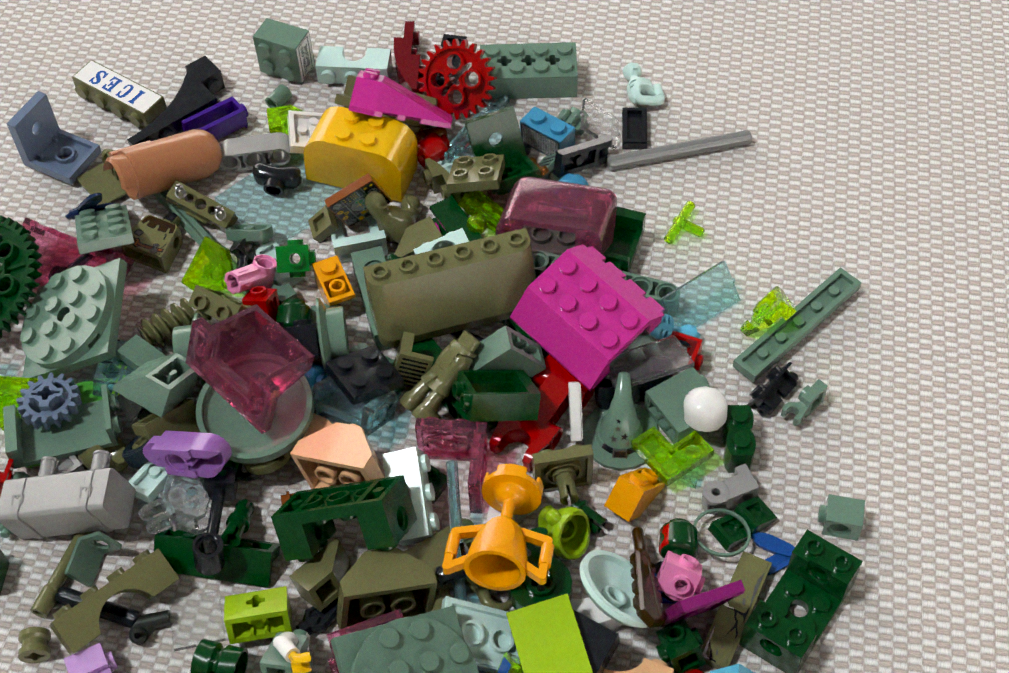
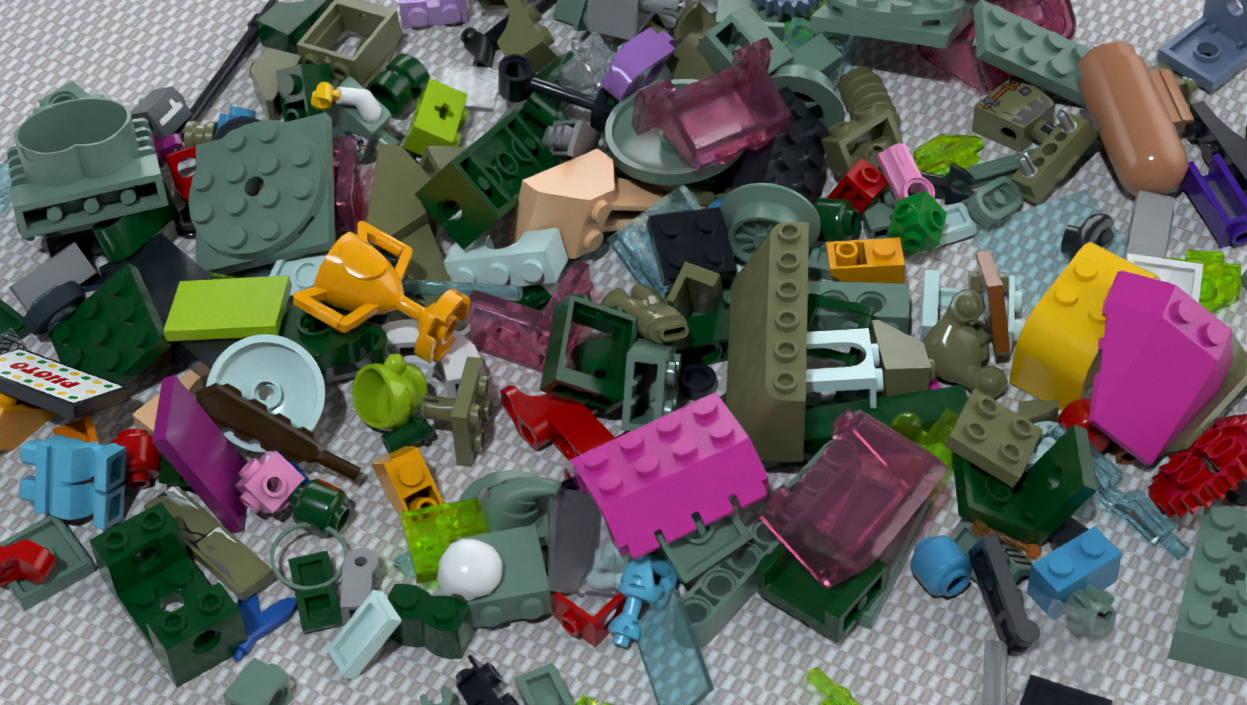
camera: 110 degrees right, 5 degrees down
white tile [568,382,583,441] -> none
none -> light aqua tile [327,590,402,680]
none -> light grey slope [542,119,601,162]

